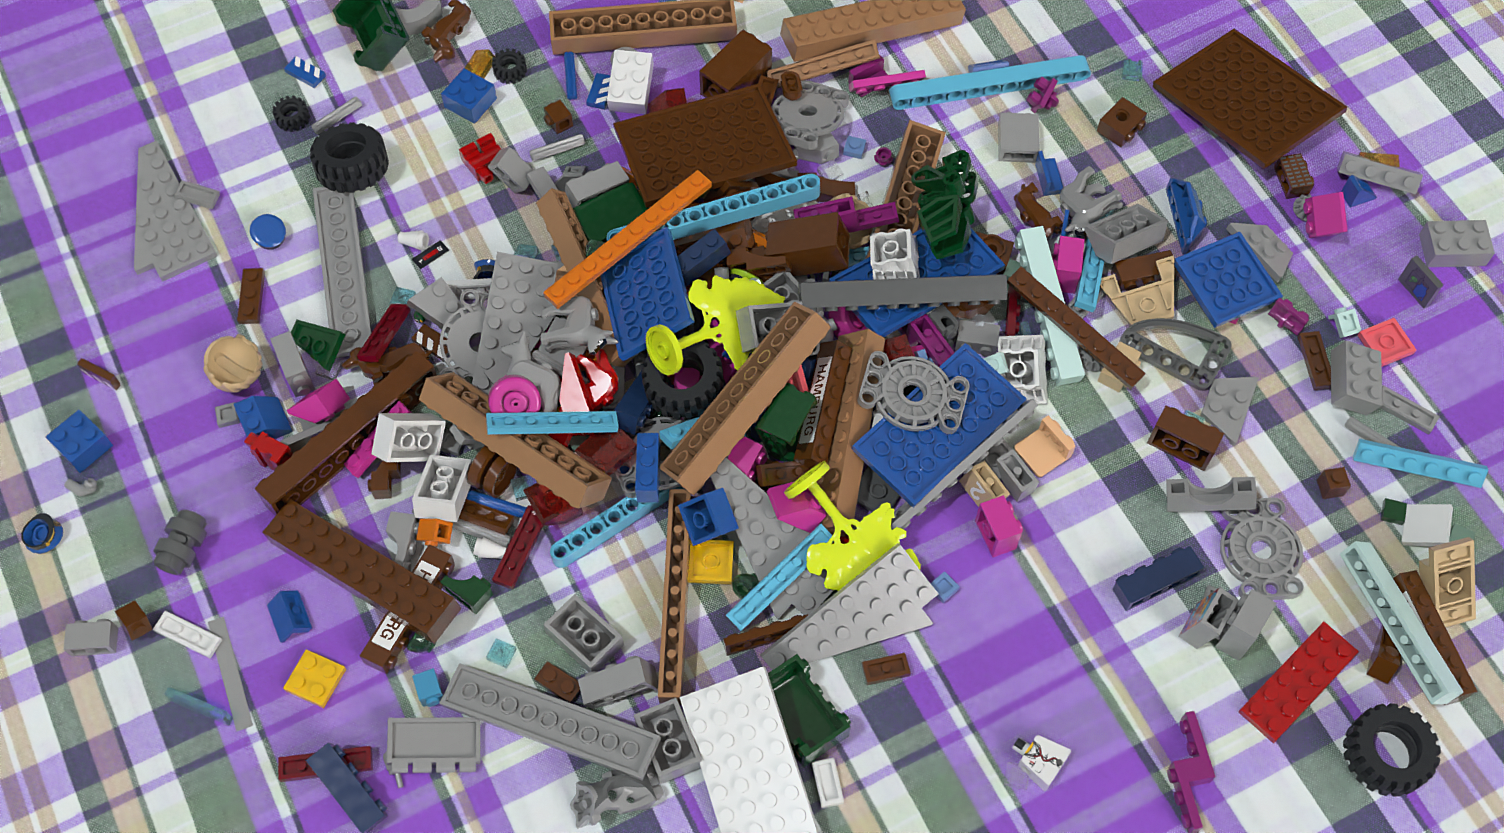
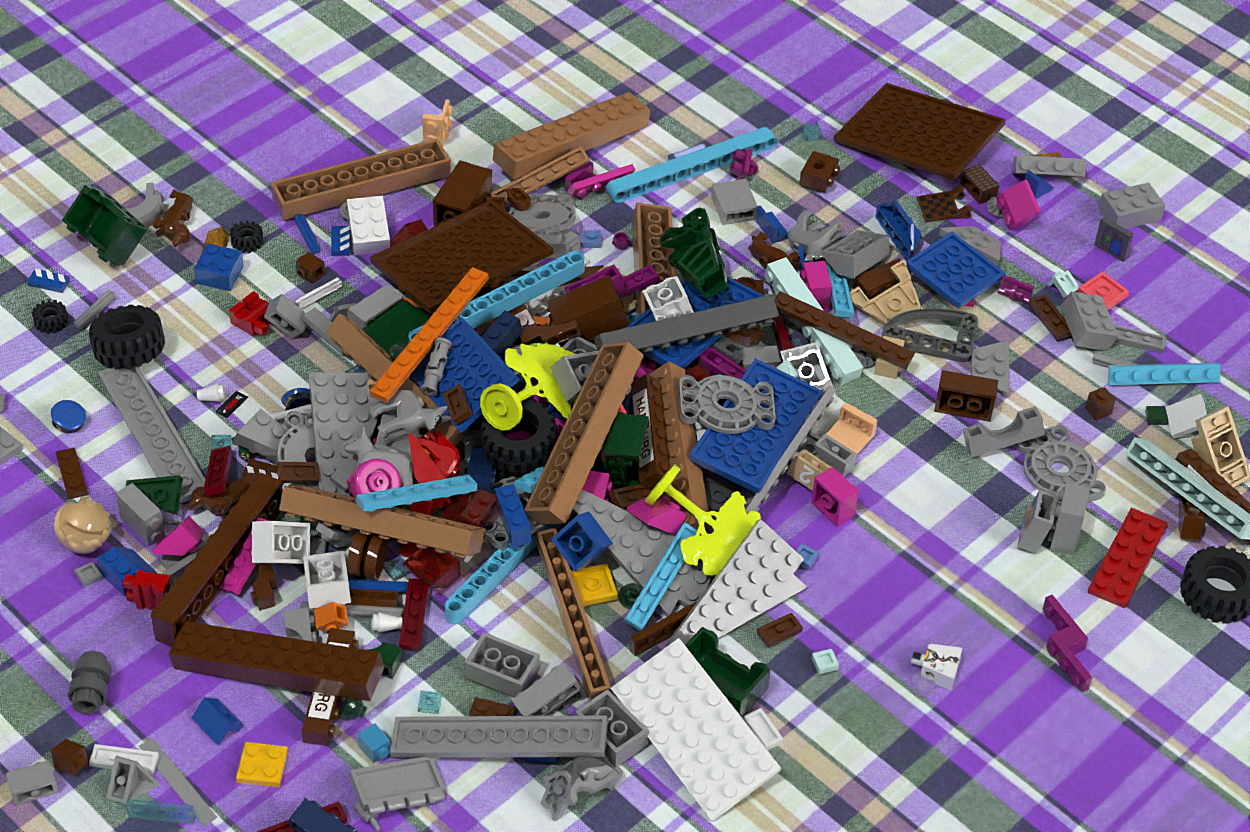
camera: 20 degrees left, 15 degrees down
dark blue brick [1112,546,1204,611] -> none
none -> light grey slope [106,756,161,804]
none -> reddish brown plate [277,462,320,484]
none -> light grey piece [420,337,452,396]
none -> reddish brown plate [443,384,473,425]
none -> light aqua plate [812,649,839,674]
none -> reddish brown flag [917,186,972,223]

